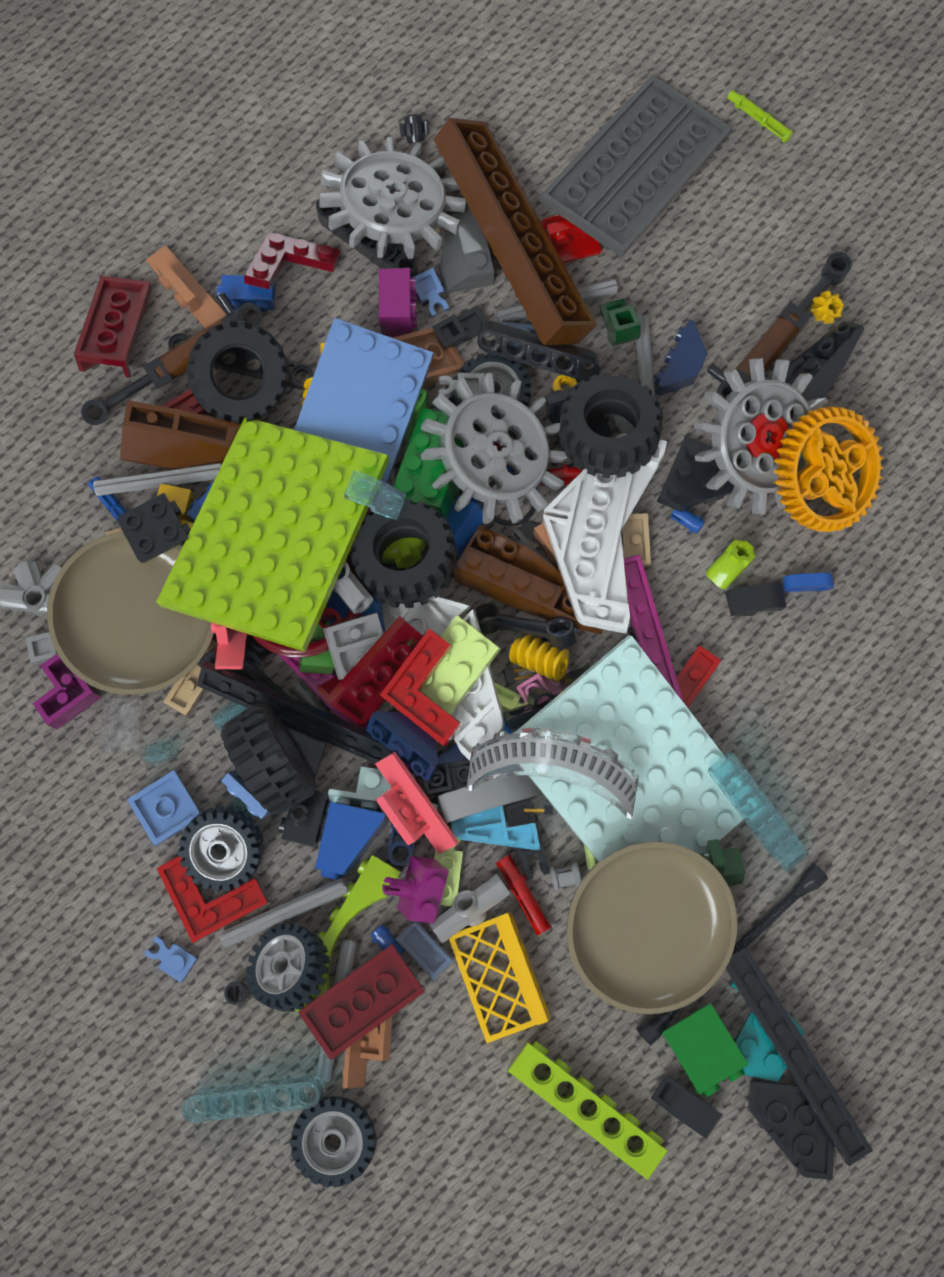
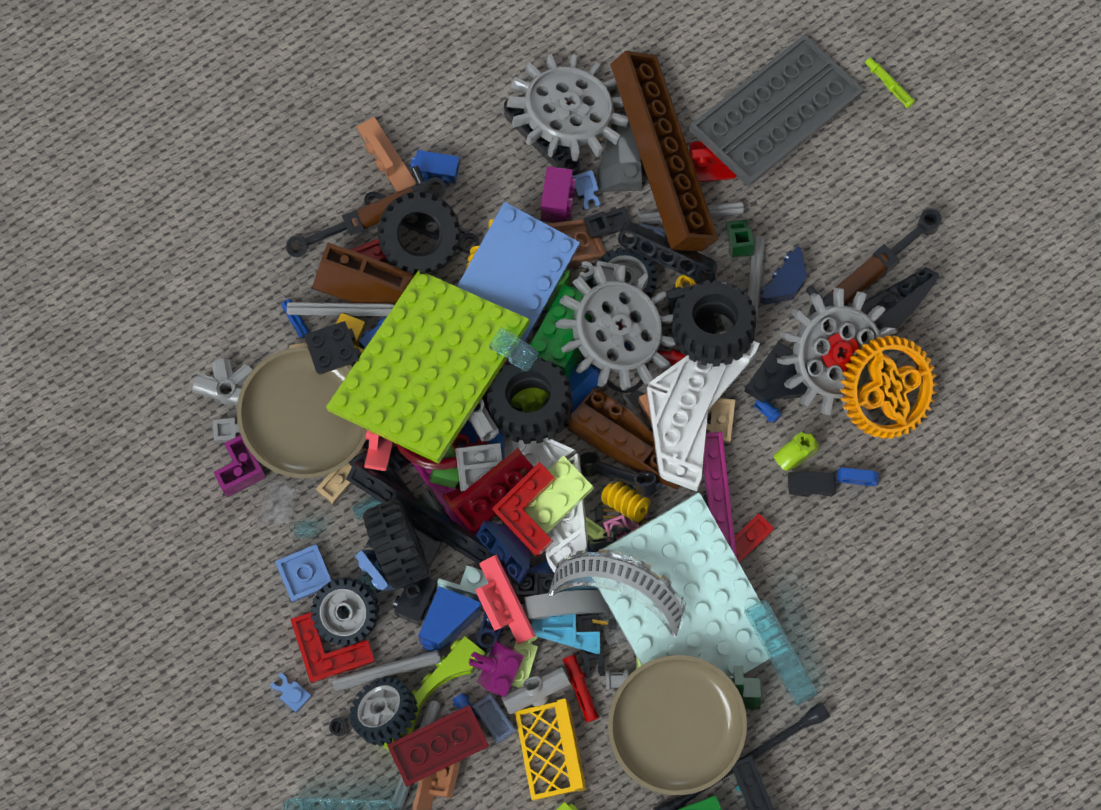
camera: 10 degrees right, 5 degrees down
dark red plate [74,276,152,378] -> none
dark red plate [244,232,341,289] -> none
black gear [399,114,430,143] -> none
yellow gear [810,291,844,324] -> none

